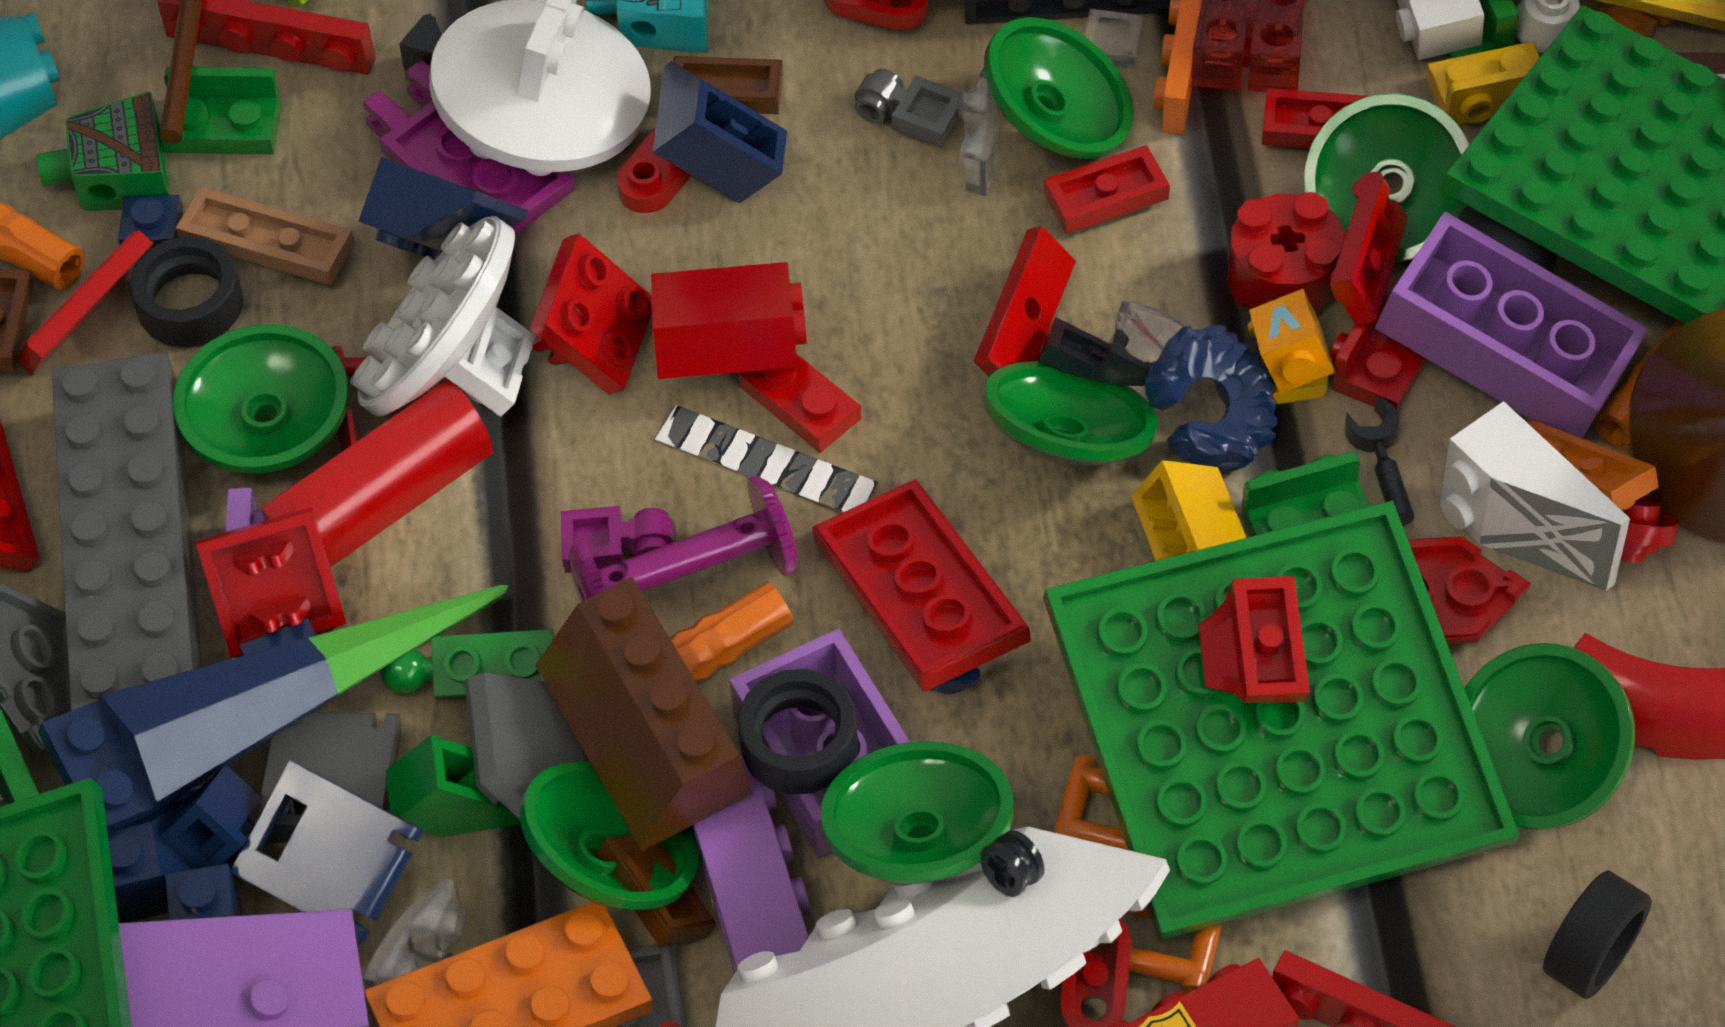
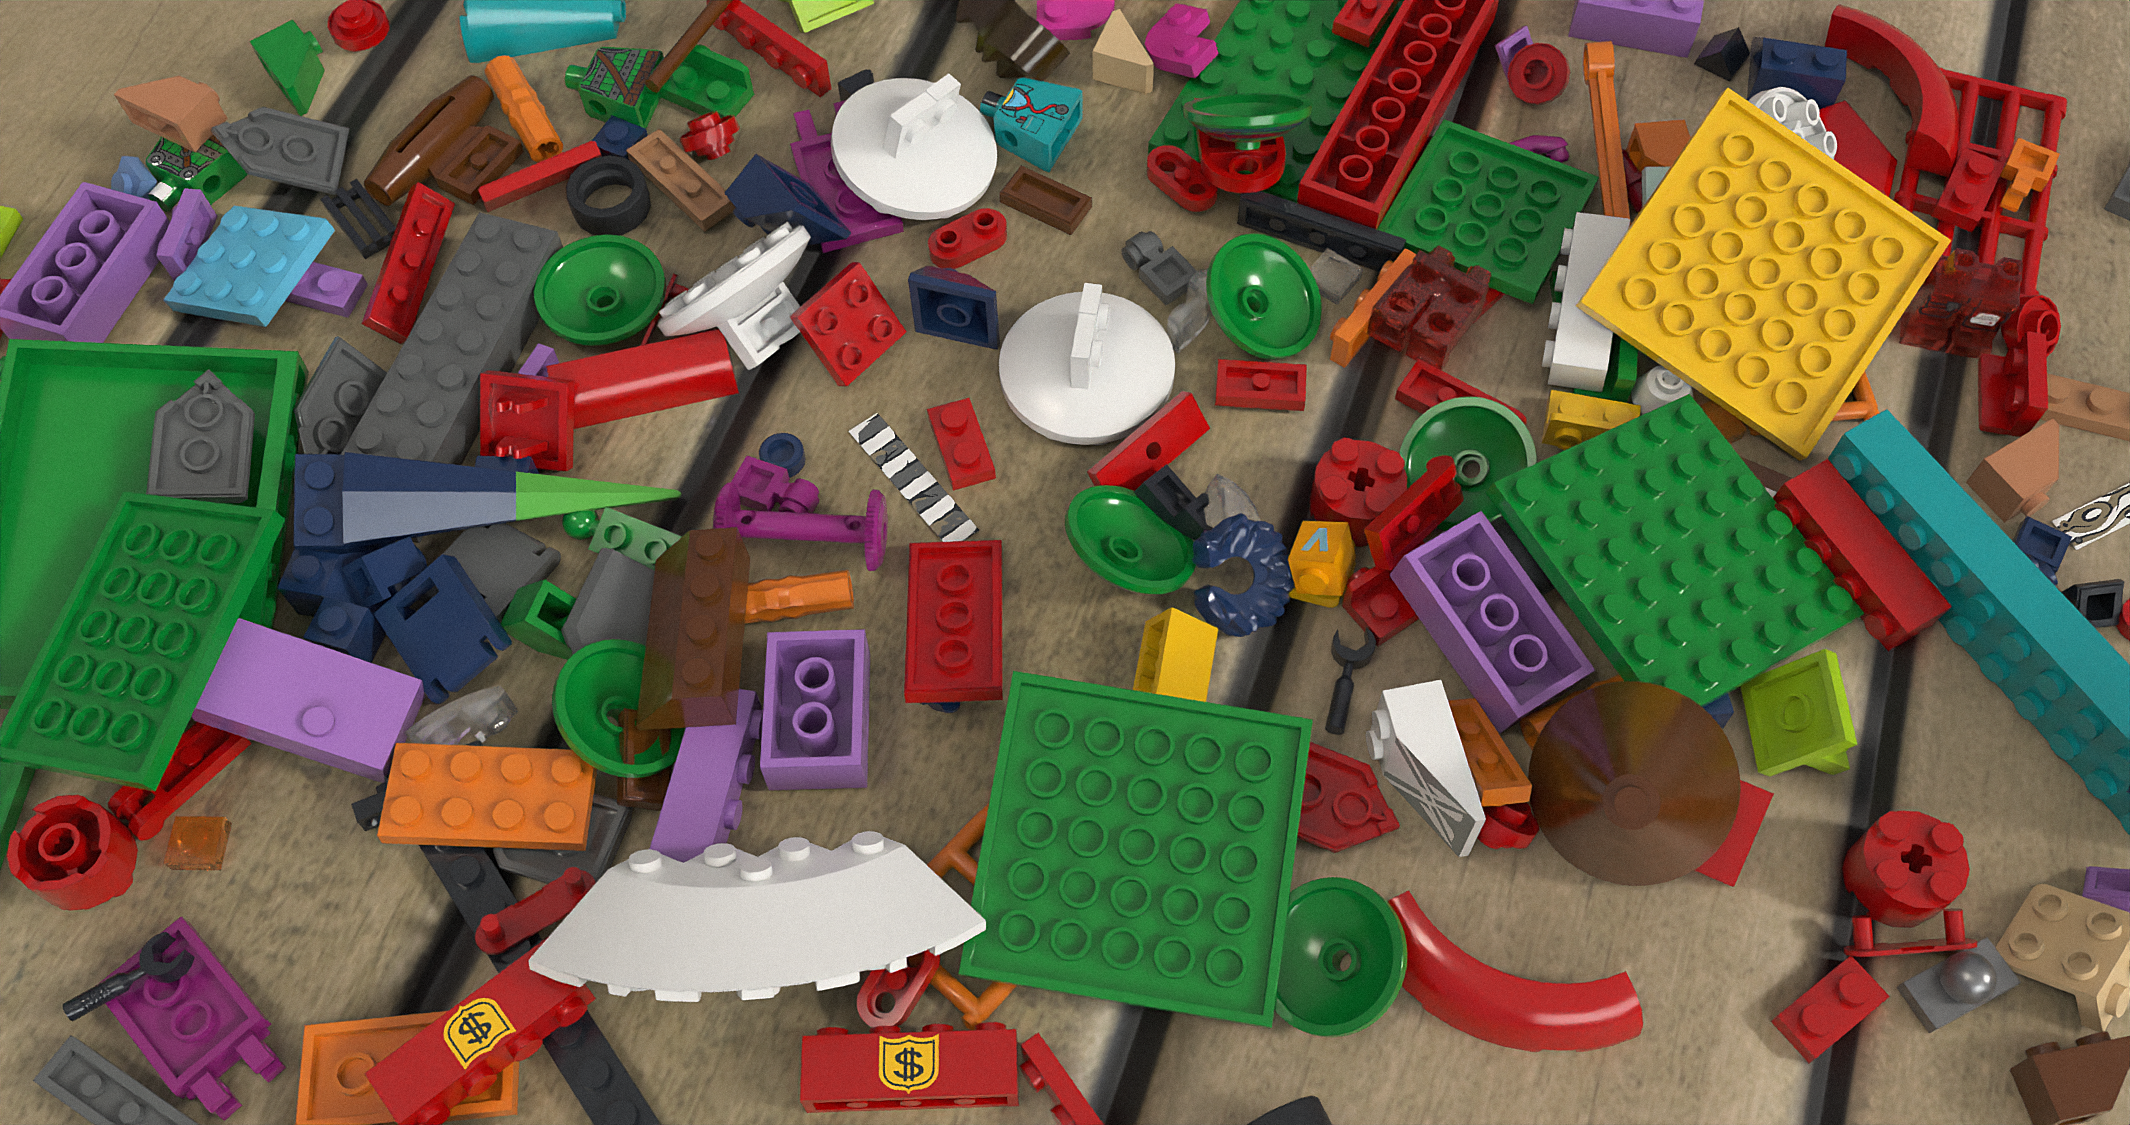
camera: 25 degrees right, 5 degrees up
red brick [651,262,807,379] -> none
dark blue slope [653,61,787,203] -> none
black tyre [738,669,858,795] -> none
green dish [821,741,1014,884] -> none
black bush [980,830,1045,897] -> none
red slope [1198,576,1310,703] -> none
green bracket [1241,452,1370,536] -> none
none -> red plate [679,110,740,160]
none -> dark blue tile [759,433,806,478]
none -> dark blue slope [908,266,1000,350]
none -> white bracket [999,283,1175,445]

